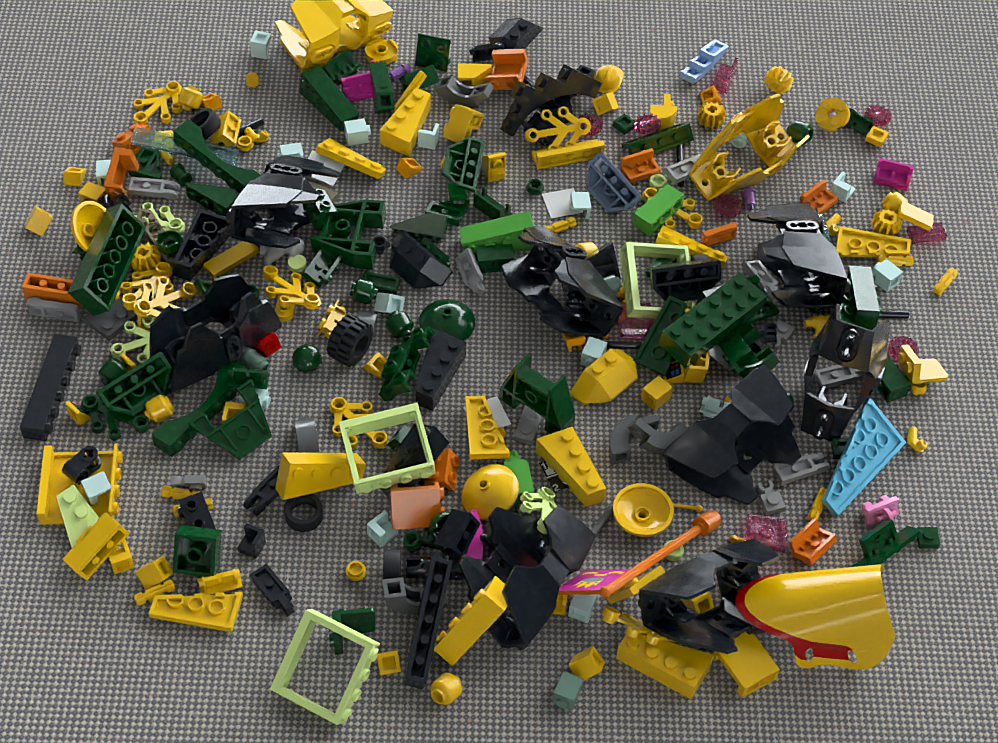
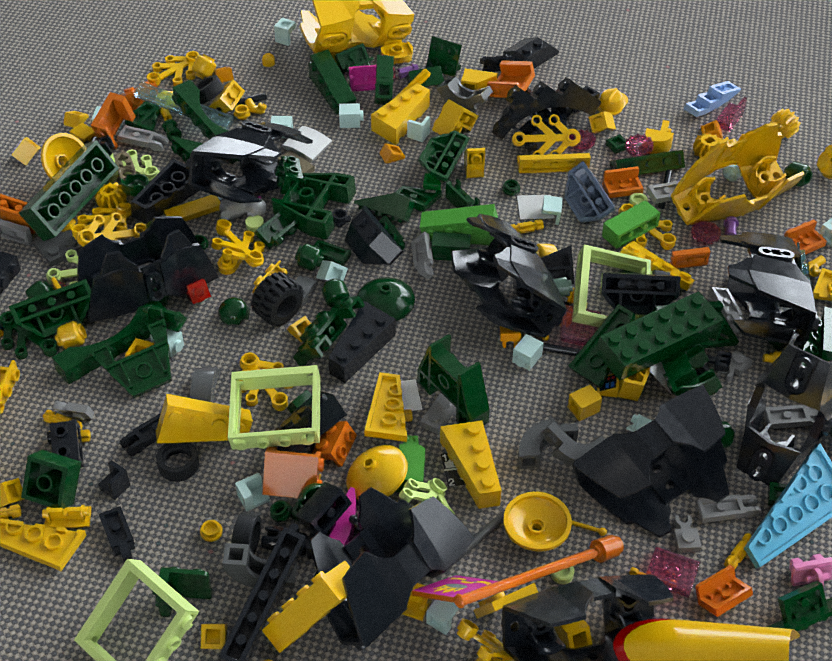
camera: 15 degrees right, 5 degrees down
sand green brick [241,349,270,372] -> none
yellow wing [315,138,386,180] -> none
yellow wedge [570,349,638,405] -> none

